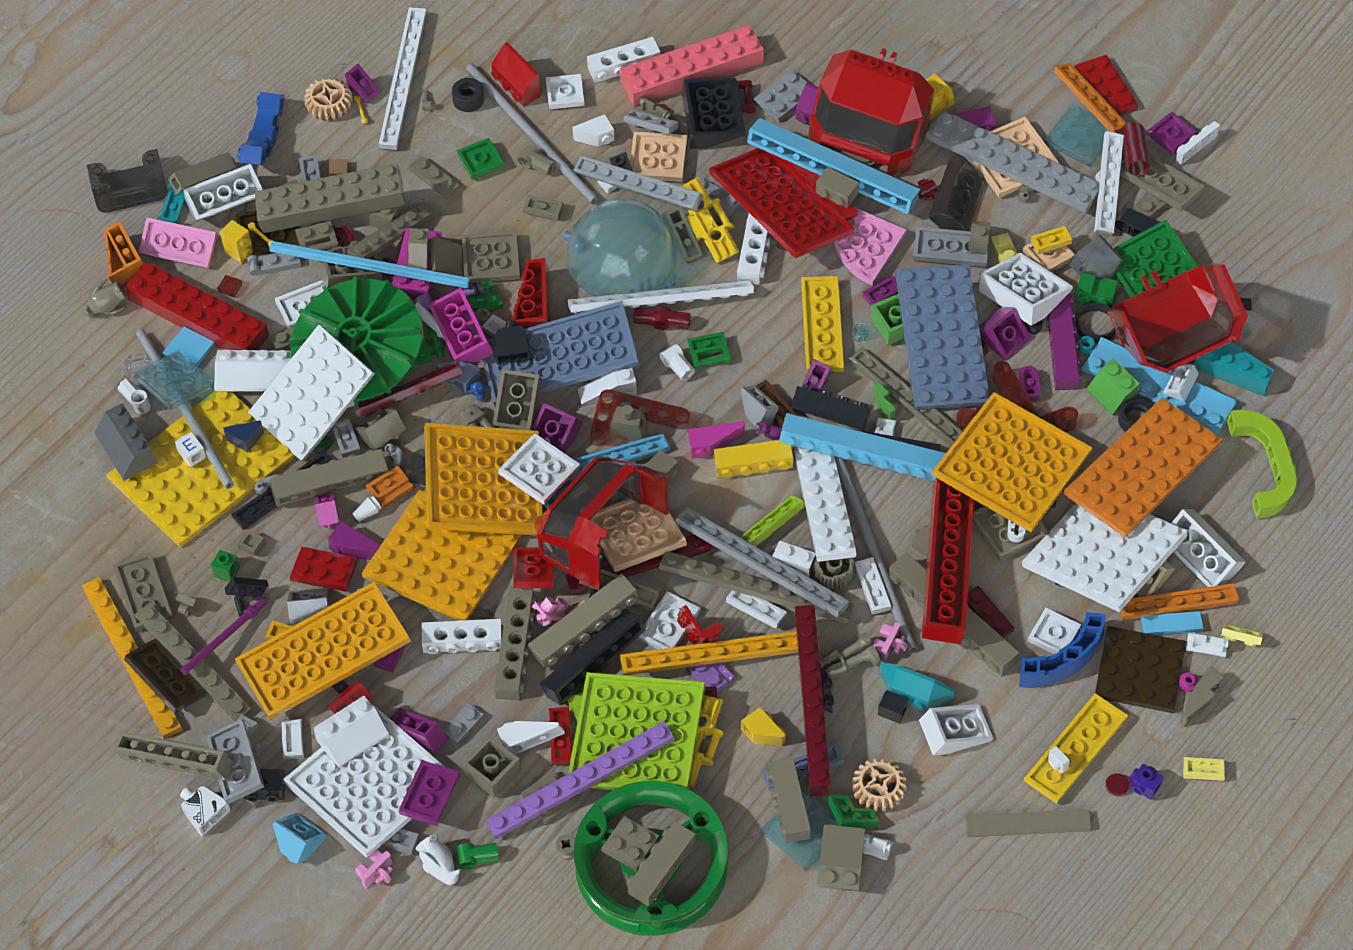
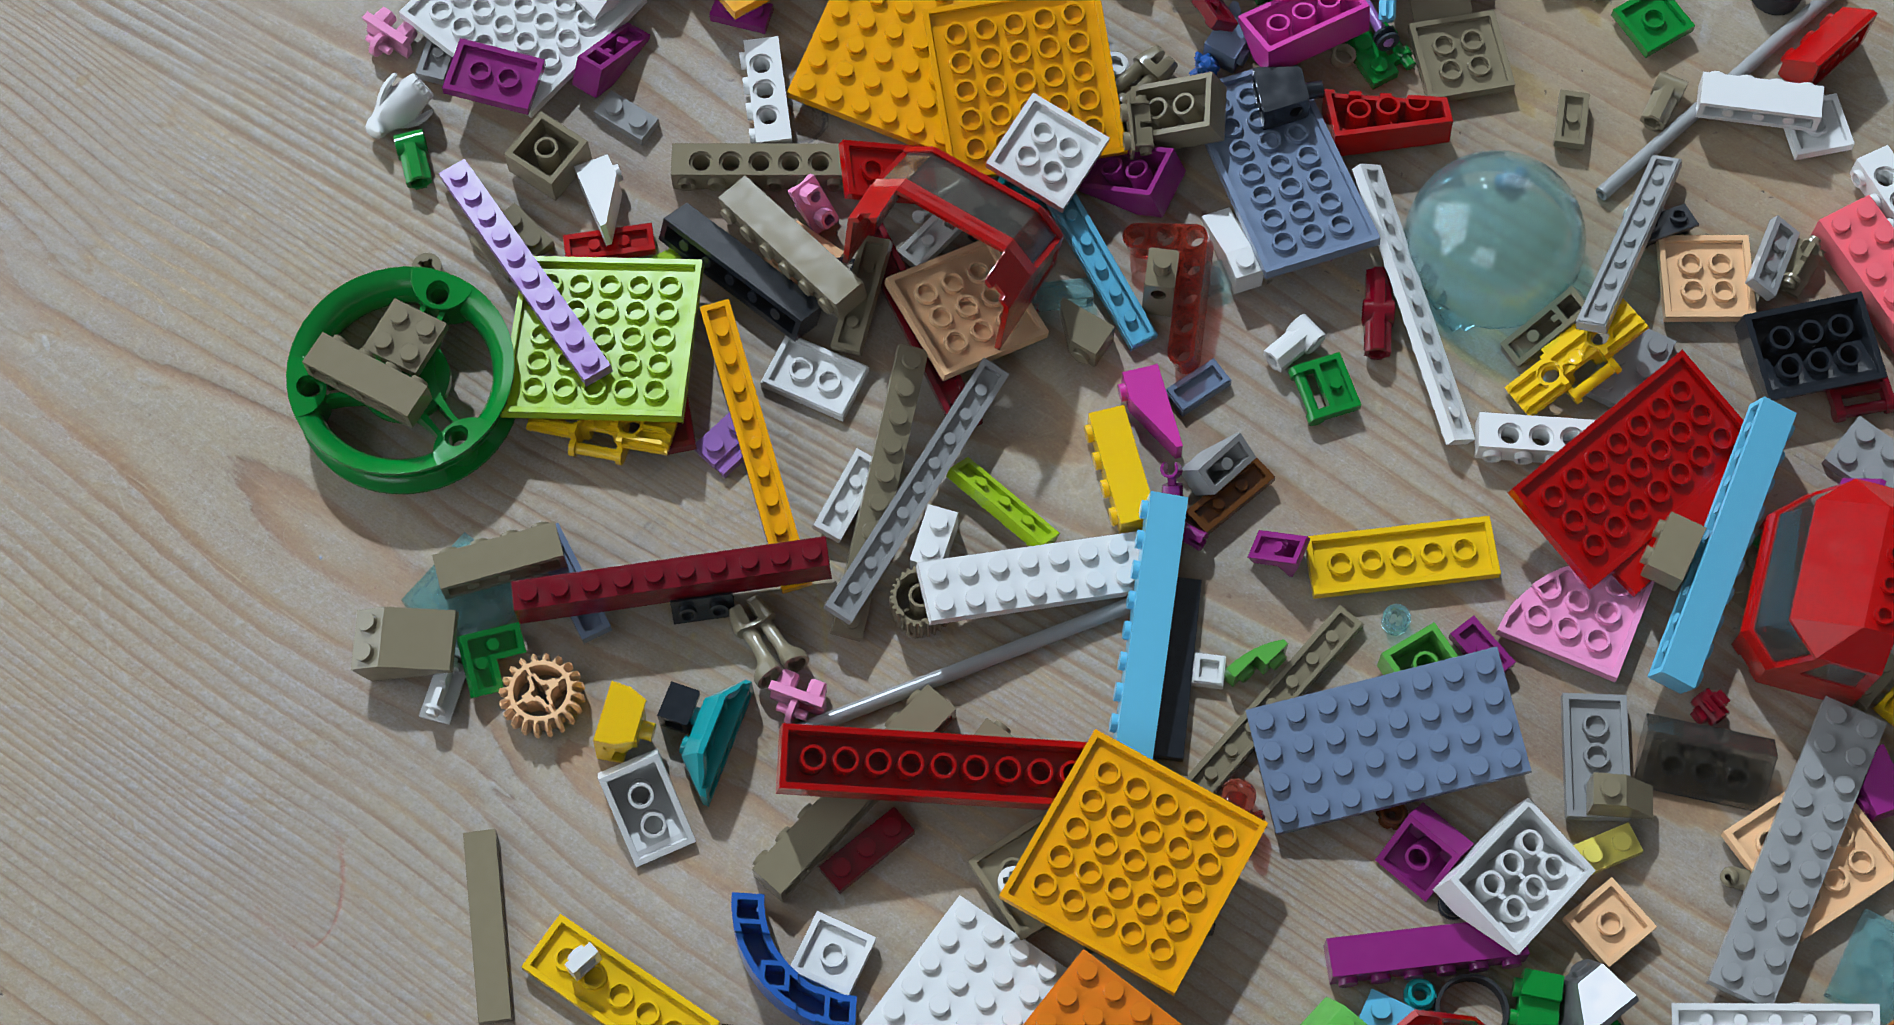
camera: 85 degrees right, 10 degrees up
white plate [482,314,506,338] -> none
white slope [572,114,615,147] -> none
red bracket [677,605,723,645] -> none
yellow slope [741,707,786,746] -> none
black brick [790,384,871,431] -> none
white plate [854,557,891,615] -> none
clear red beam [992,361,1078,432] -> none
magenta plate [1019,366,1041,401] -> none
yellow plate [1031,226,1072,254] -> none
none -> yellow brick [593,681,656,763]
none -> dark tan hinge [1120,93,1154,160]
none -> sand blue tile [1166,358,1232,417]
none -> white brick [1695,71,1824,132]

